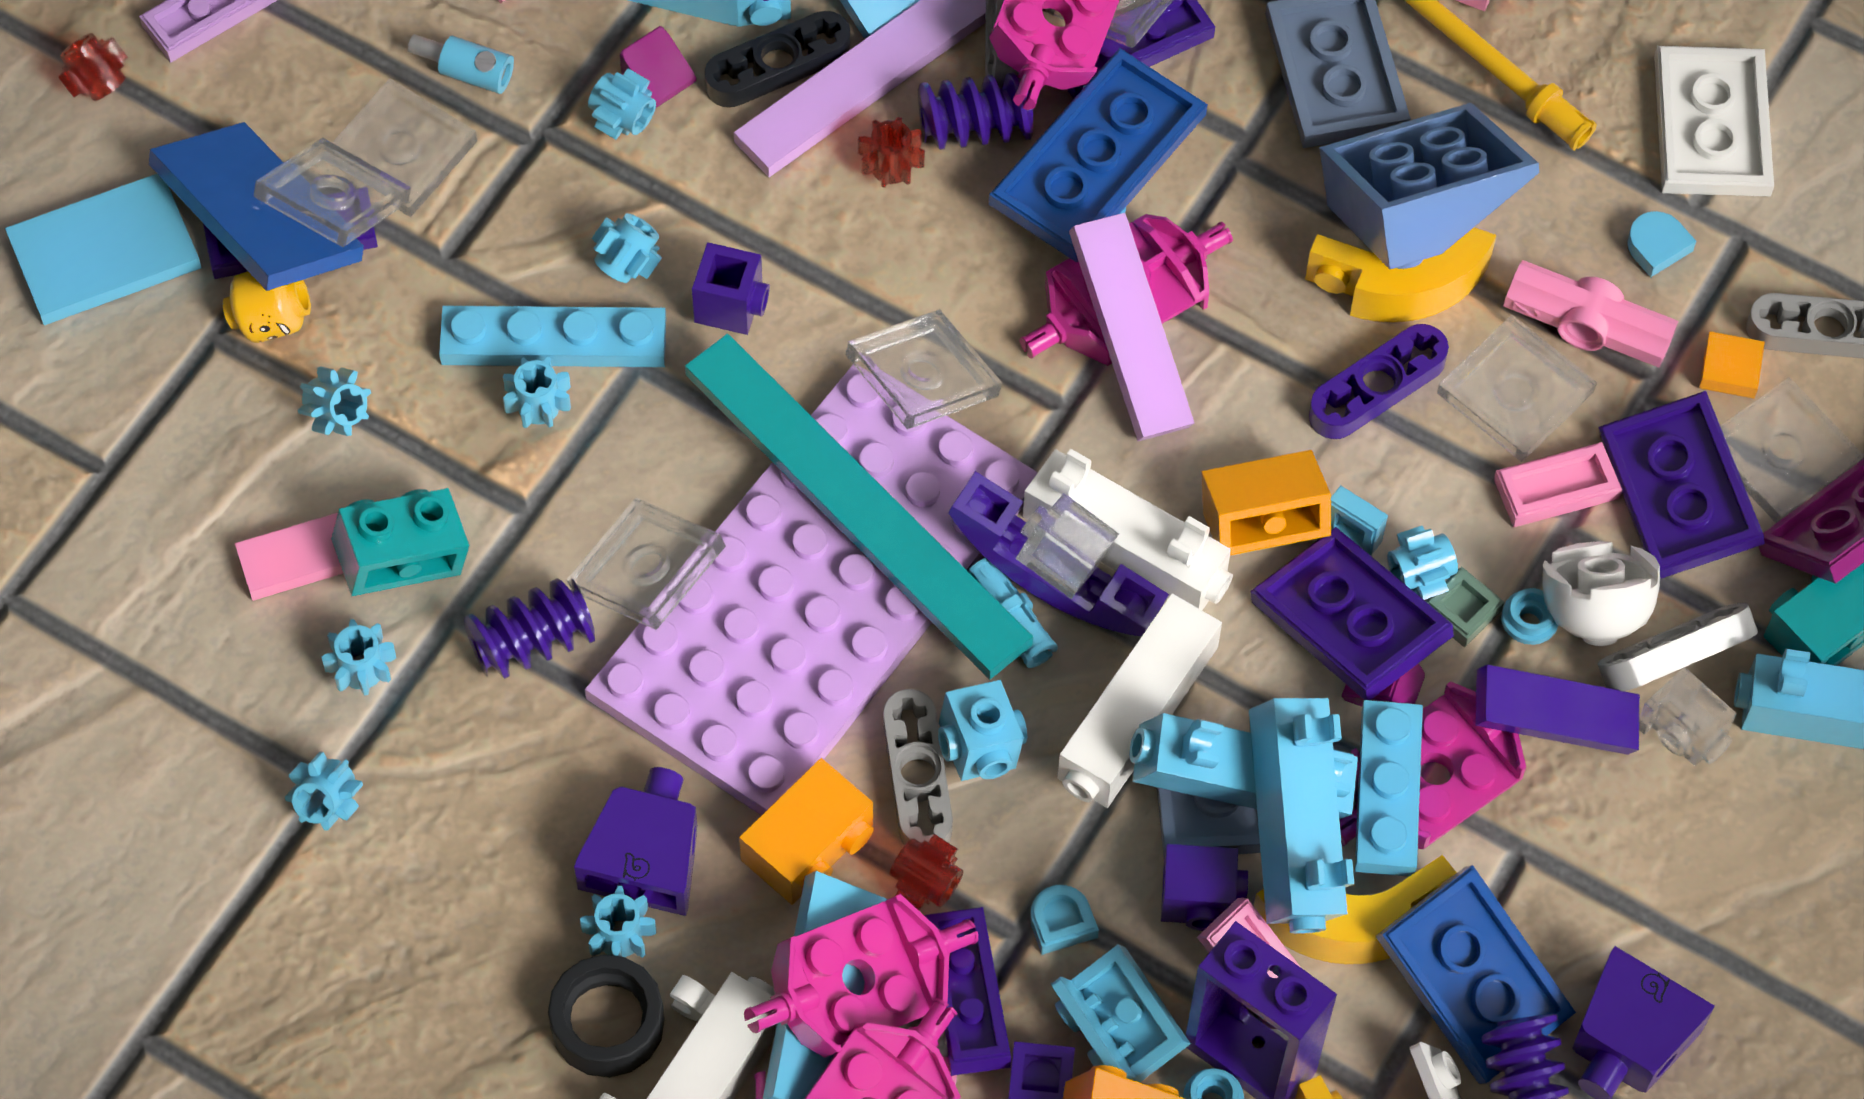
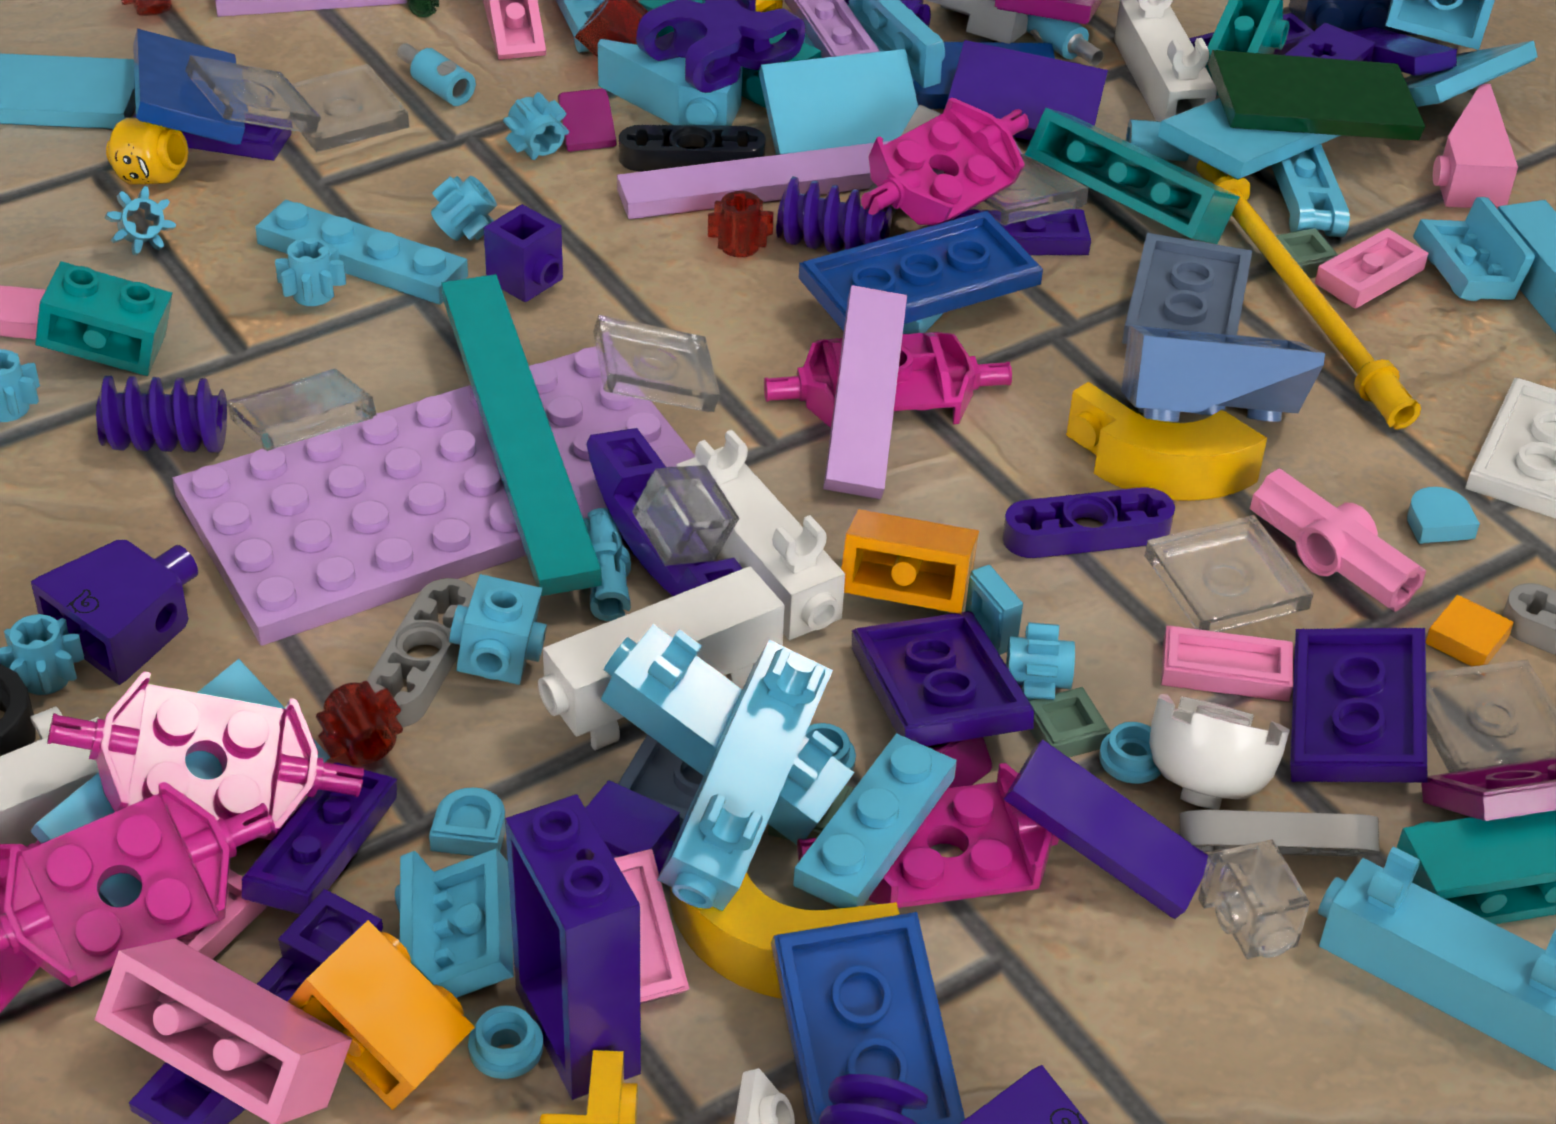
camera: 25 degrees right, 20 degrees down
light orange brick [739,758,874,905] -> none

